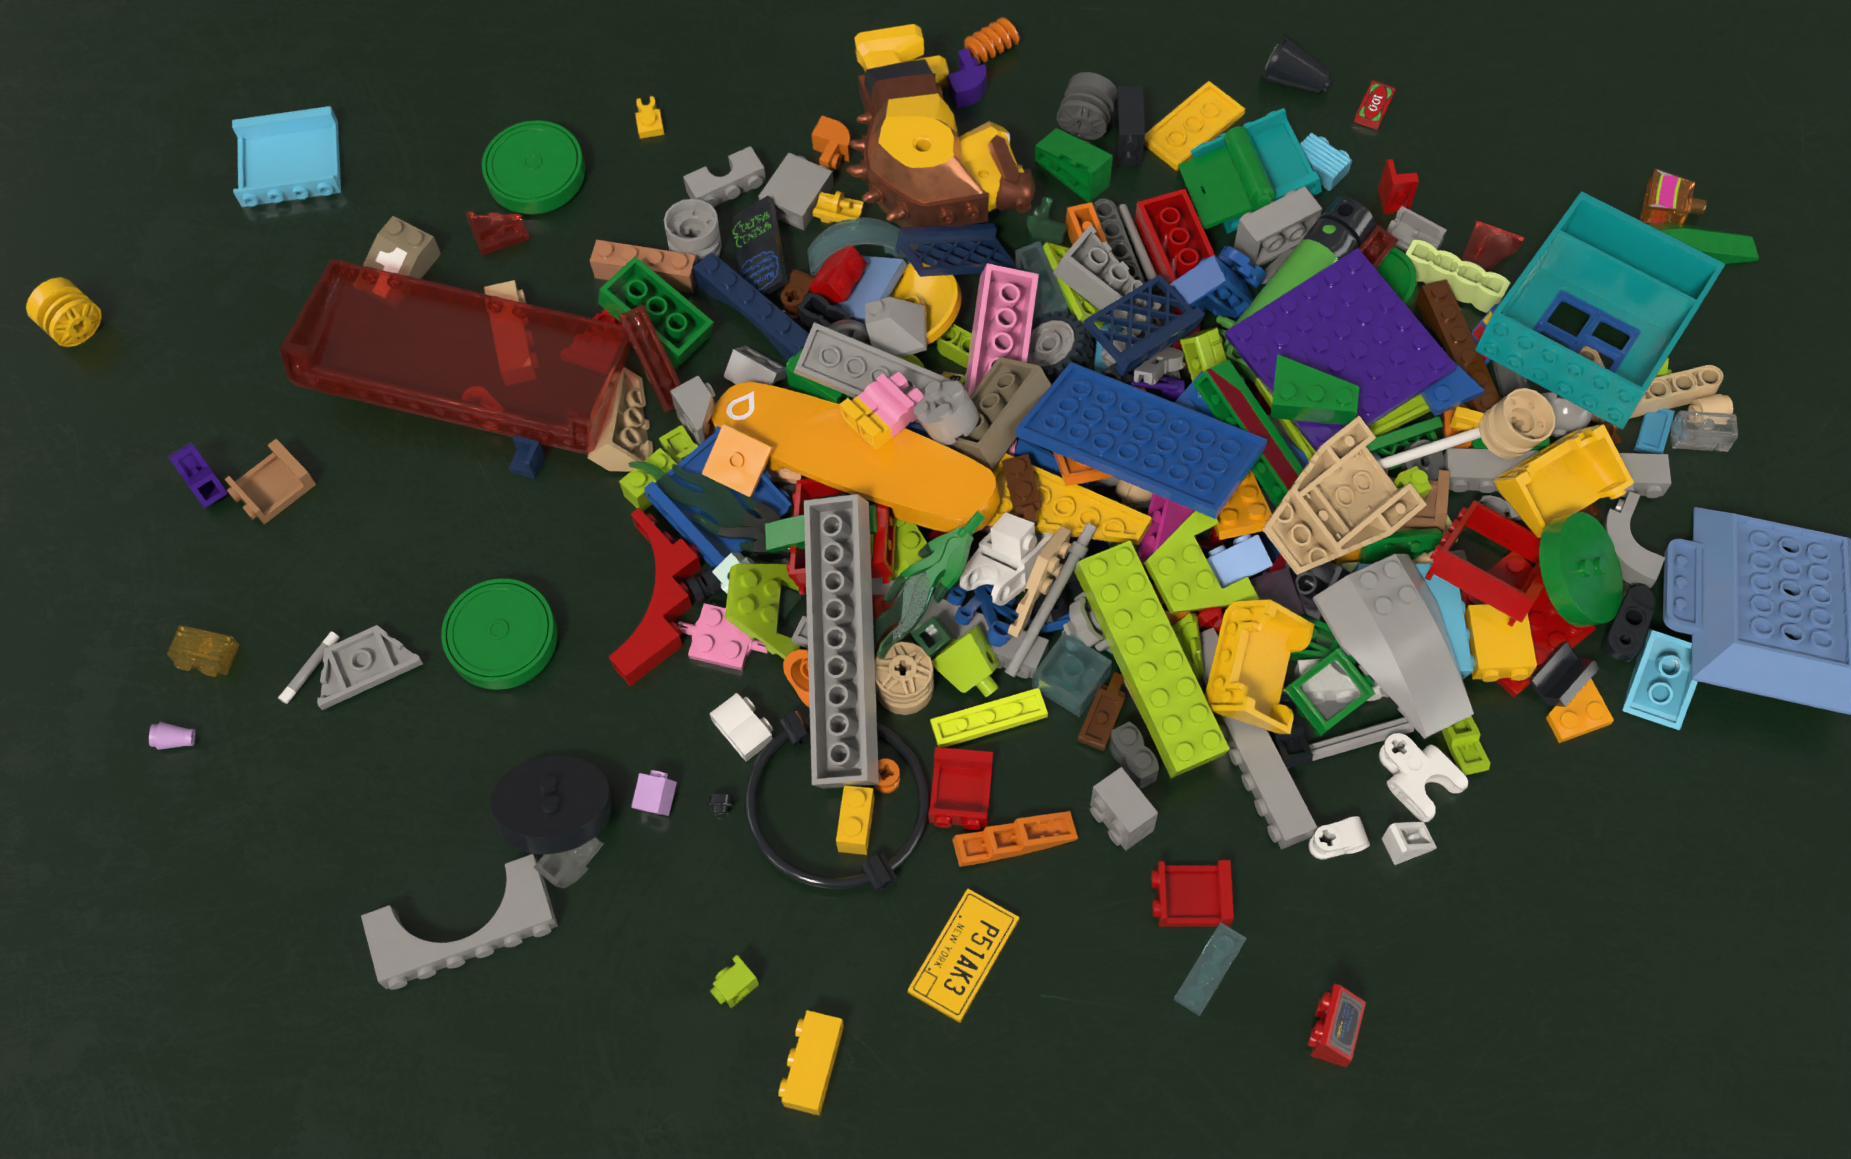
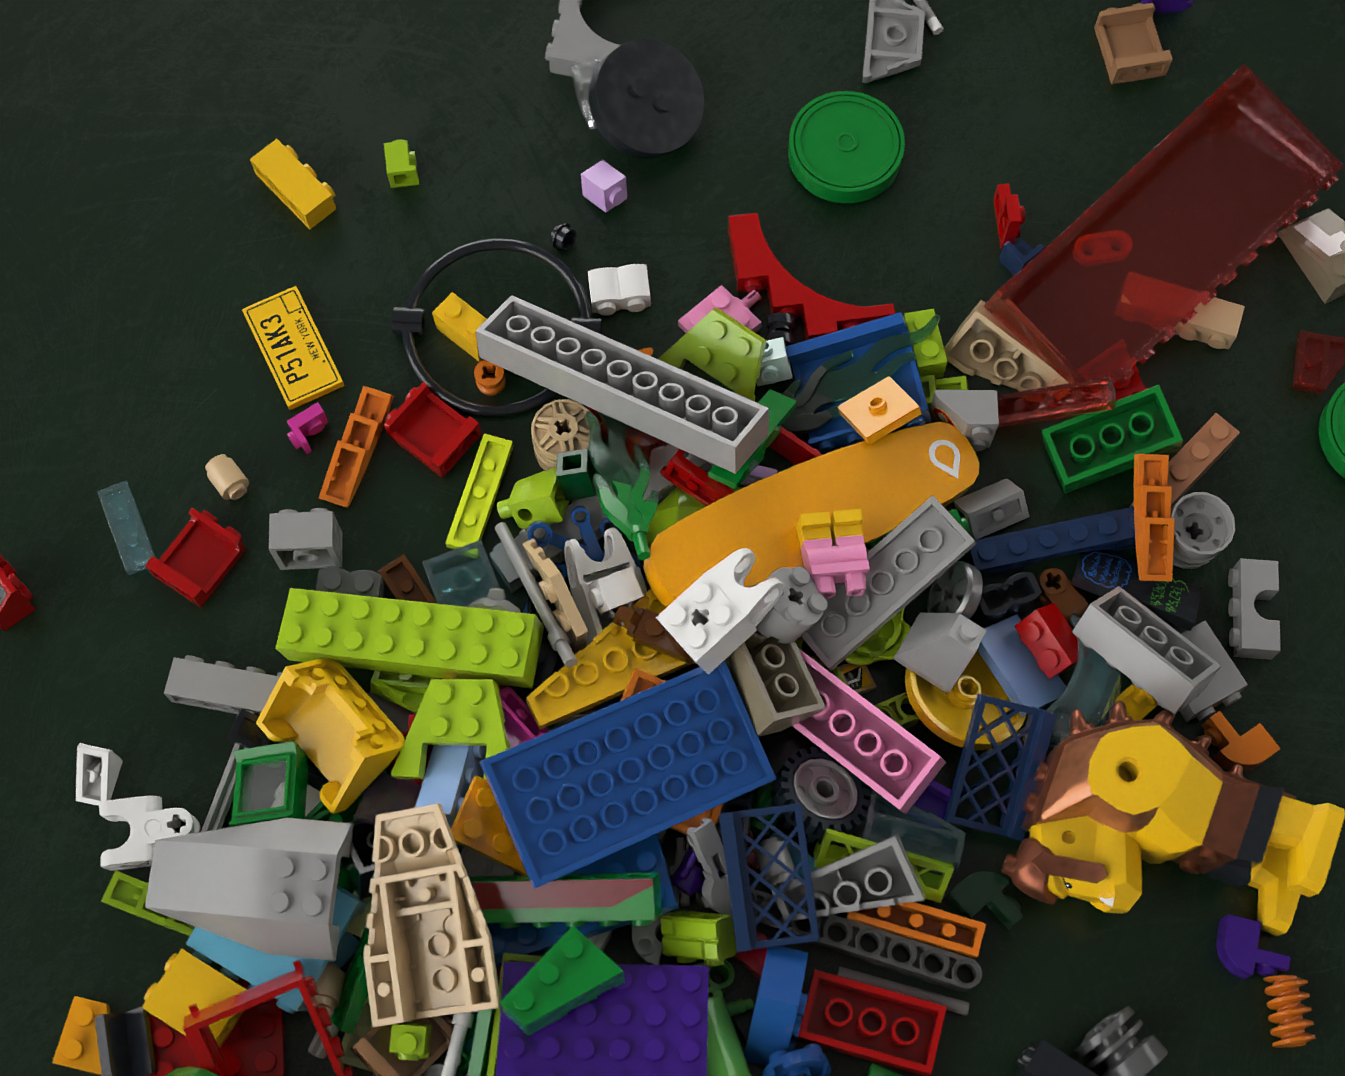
camera: 120 degrees right, 5 degrees up
green wedge [1035,128,1113,203] -> none
white piece [1309,816,1370,859] -> none
none -> tan brick [205,454,249,500]
none -> dark pink bracket [287,402,329,454]
none -> white brick [656,548,784,675]
none -> red plate [993,184,1025,250]
none -> light grey brick [1072,586,1221,714]
none -> orange slope [1134,454,1175,582]

